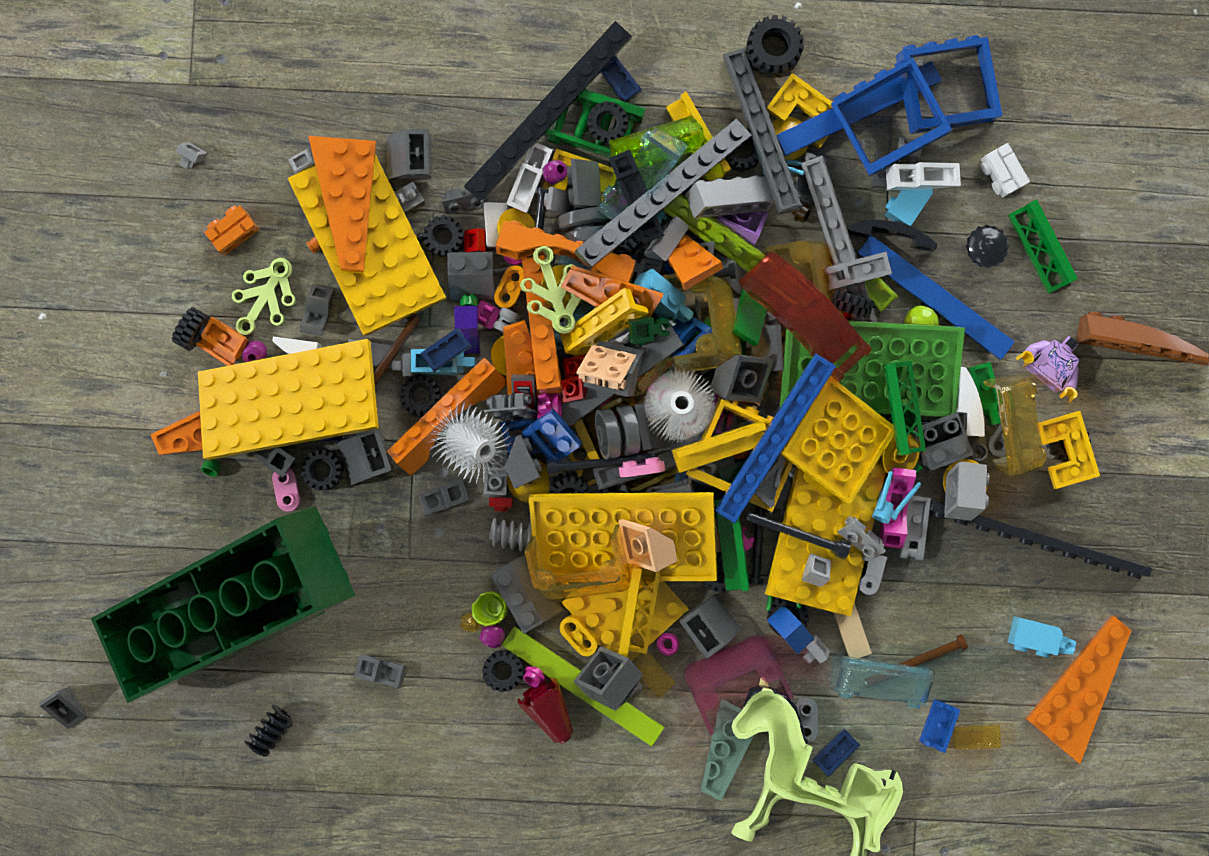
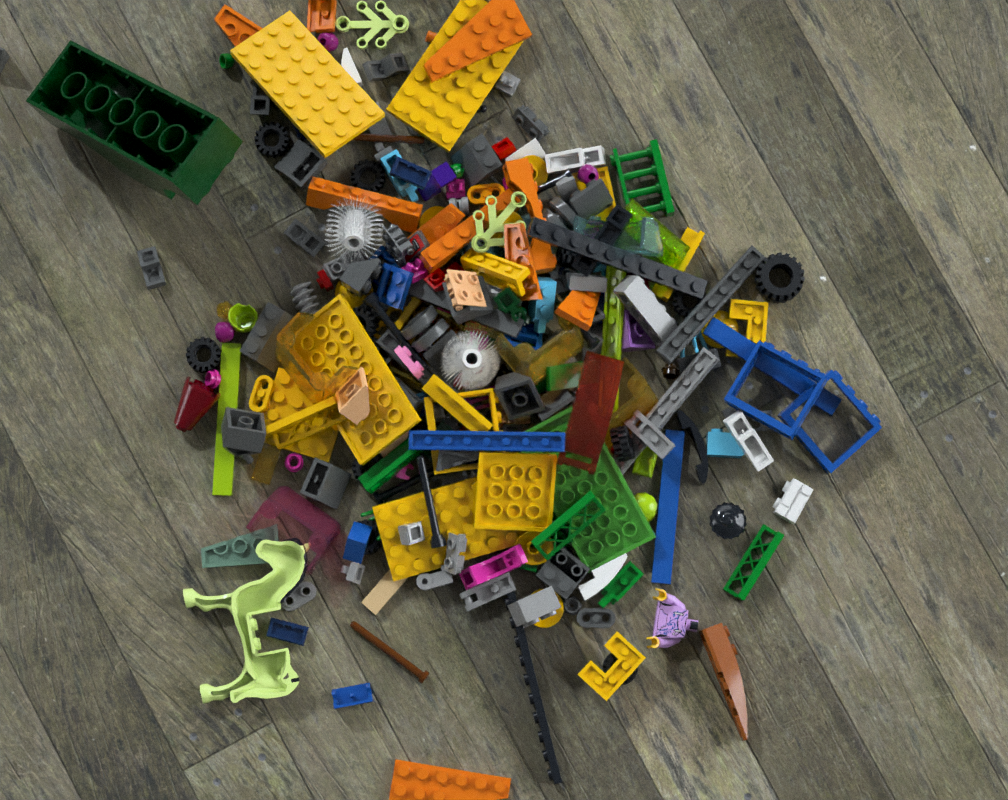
camera: 55 degrees right, 5 degrees down
black piece [244,704,293,757] -> none
bright pink plate [272,468,301,511] -> none
dark grey slope [386,129,432,180] -> none
black tyre [423,215,464,258] -> none
black plate [464,21,632,203] -> none
black tyre [587,101,629,143] -> none
dark blue plate [600,56,642,103] -> none
clear light blue windscreen [829,651,935,709] -> none
medium azure plant [872,471,921,524] -> none
clear yellow plate [953,724,1001,749] -> none
clear yellow windscreen [983,374,1047,476] -> none
medium azure hinge [1008,616,1076,658] -> none

